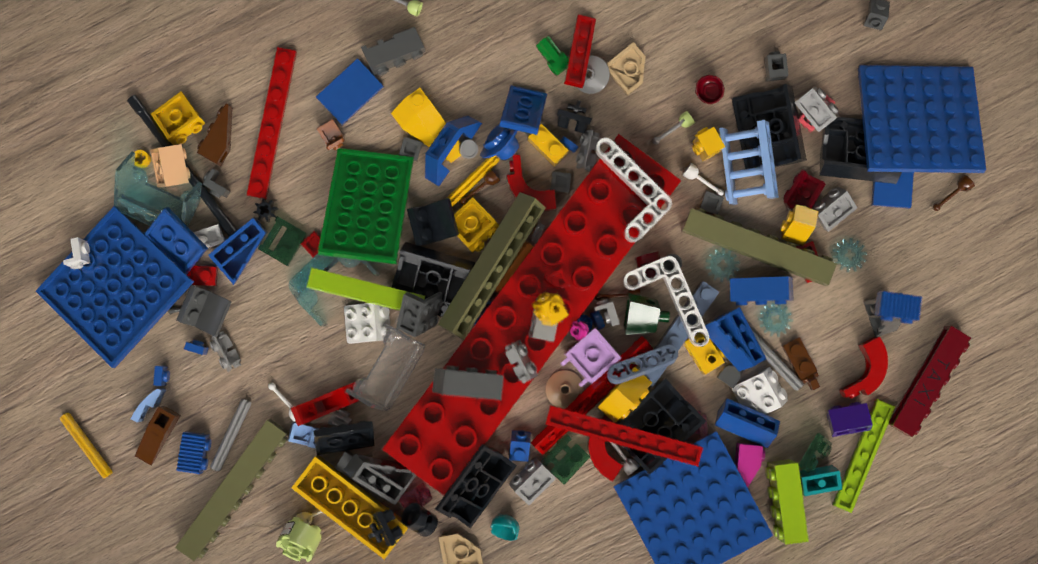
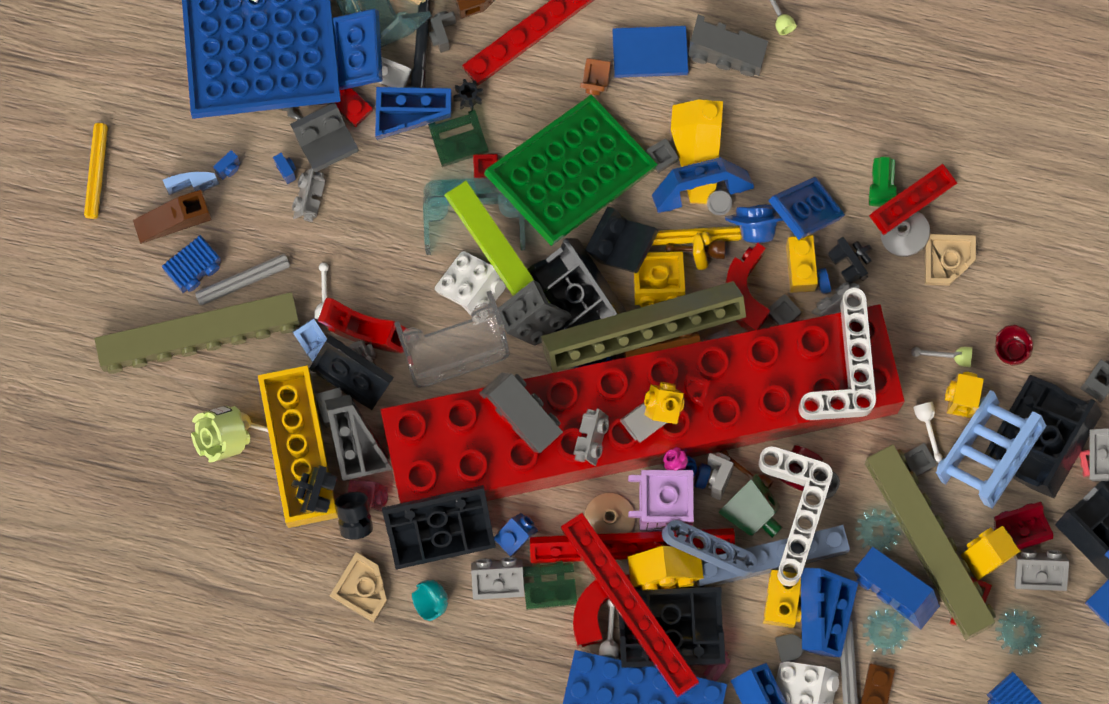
camera: 45 degrees right, 10 degrees down
none -> yellow arm [693,232,711,270]

